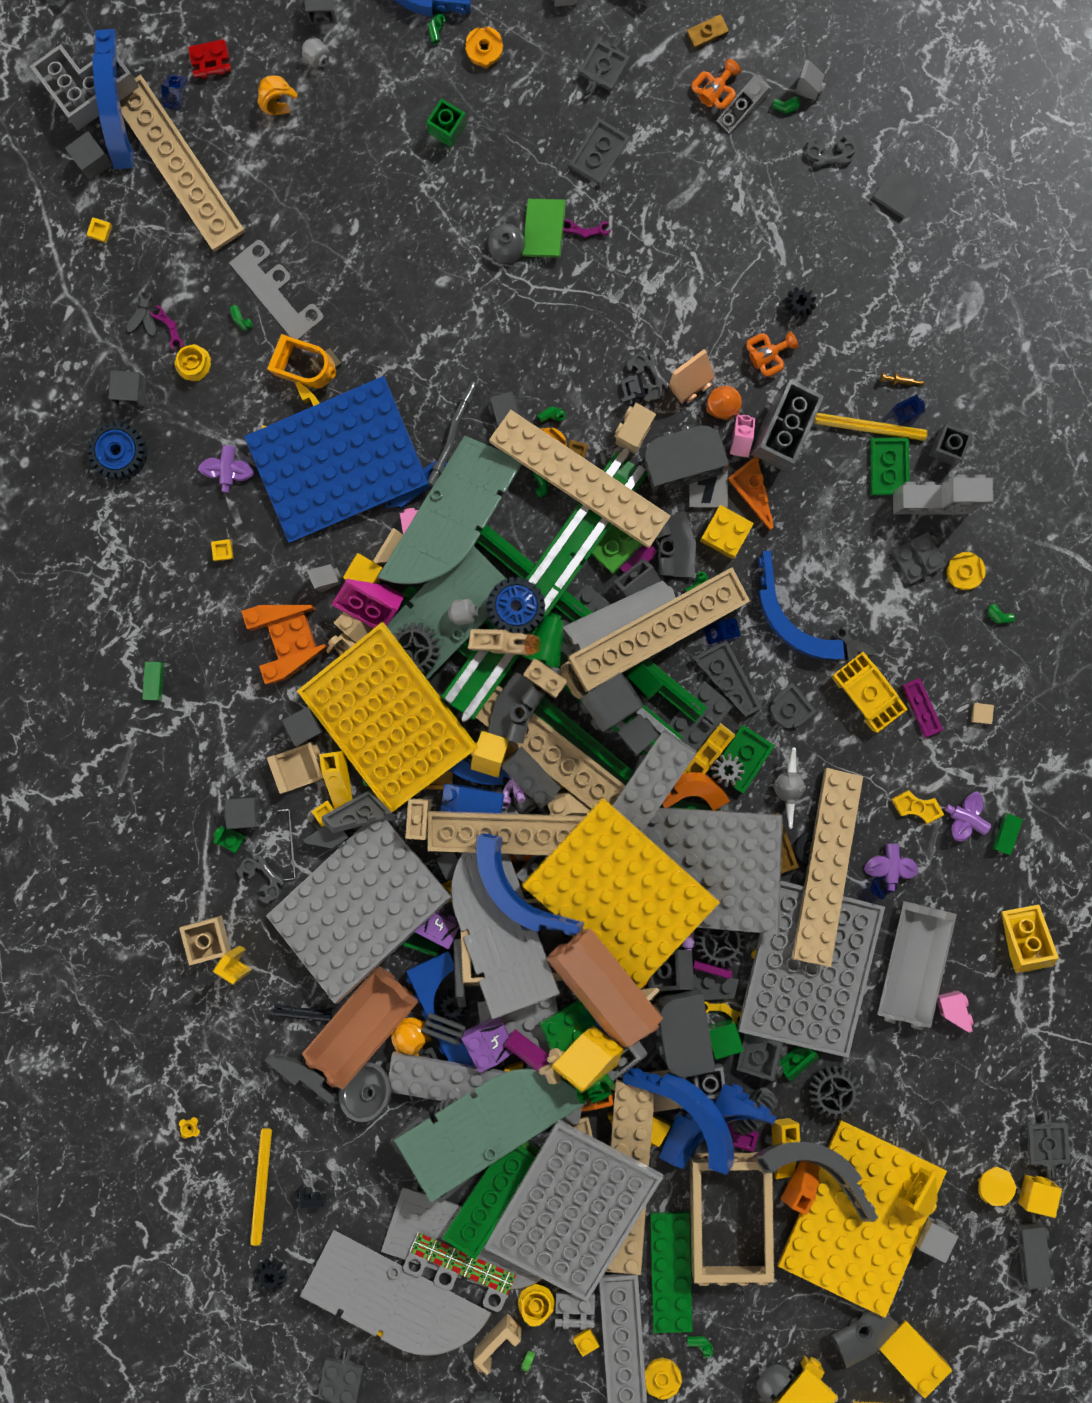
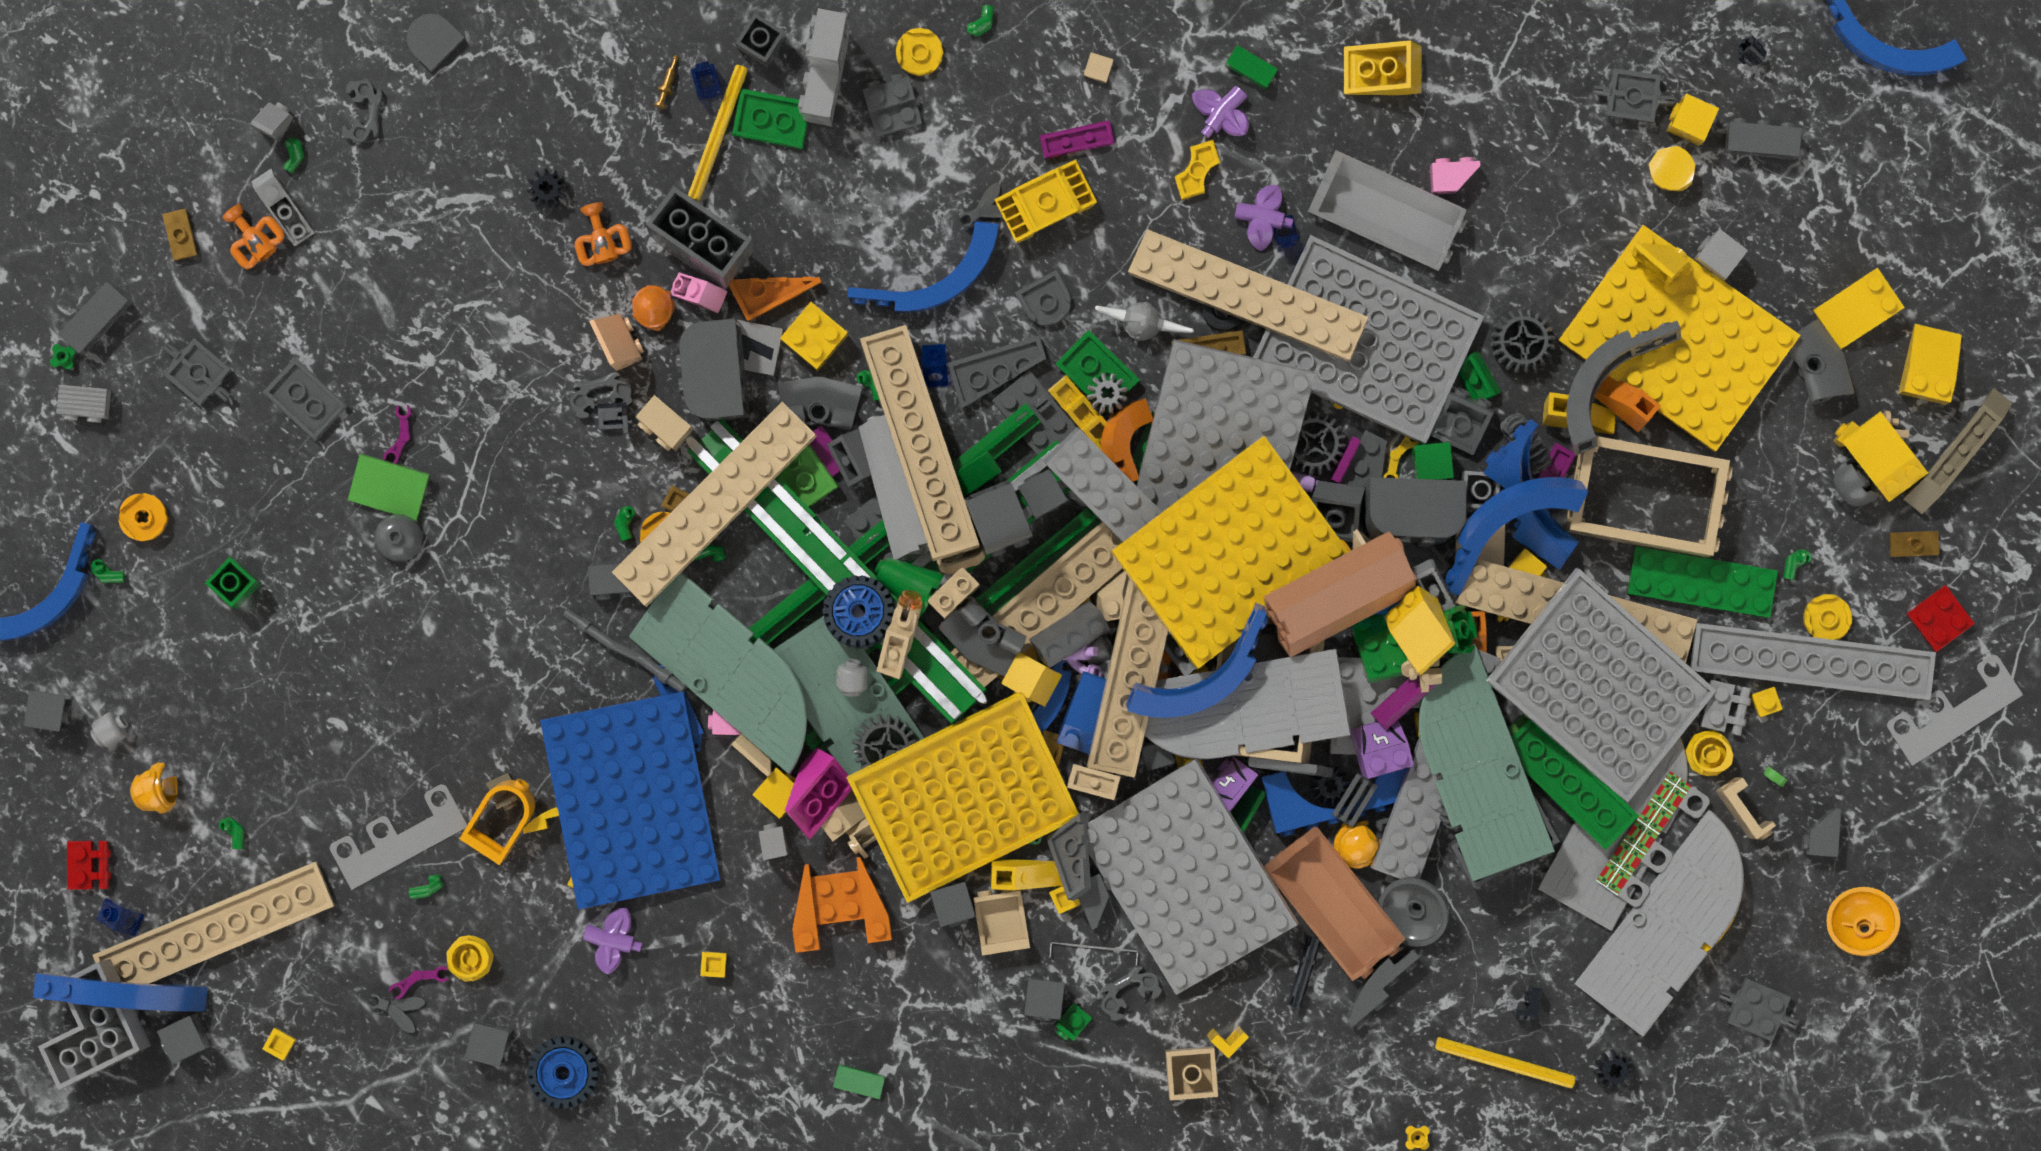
camera: 80 degrees left, 0 degrees up
none -> green arm [219,817,244,849]

